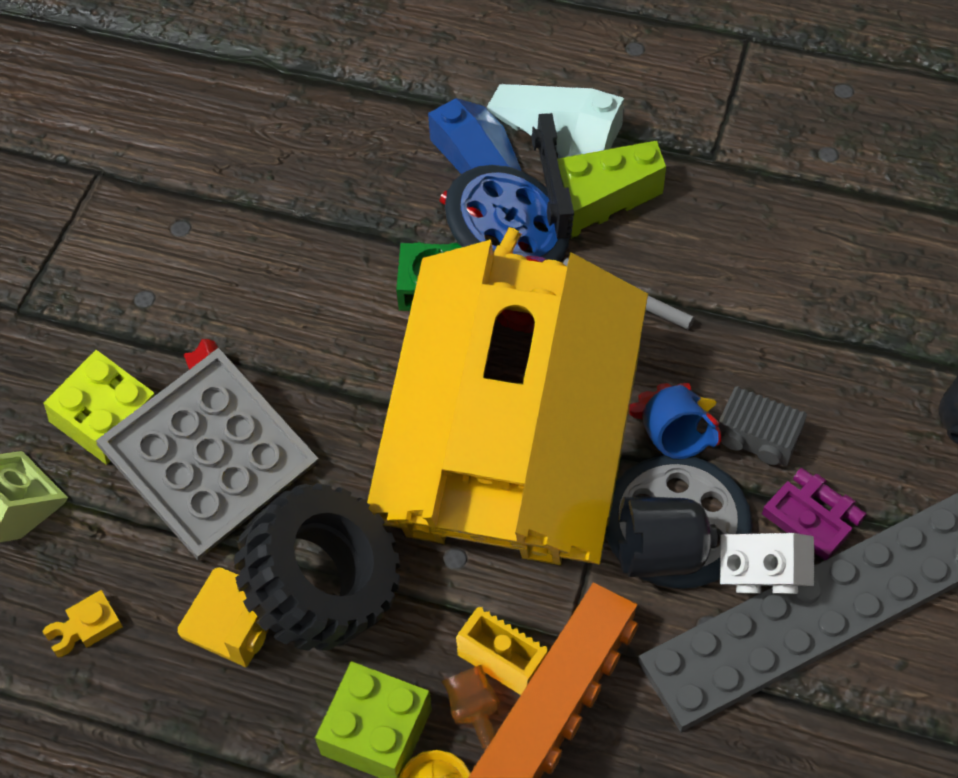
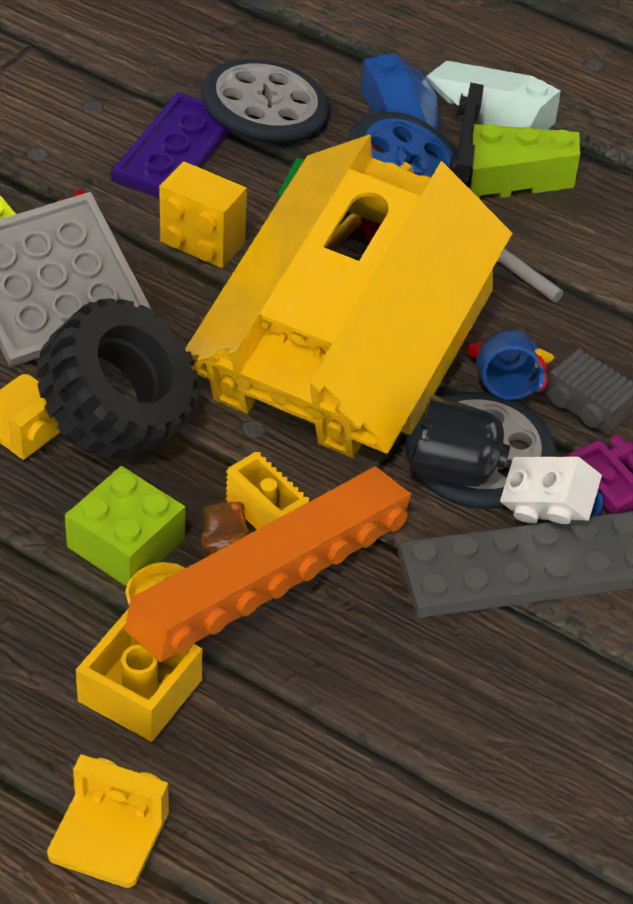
camera: 10 degrees right, 10 degrees down
none -> dark purple tile [111,92,231,199]
none -> yellow brick [159,161,247,269]
none -> wedge [201,59,330,143]

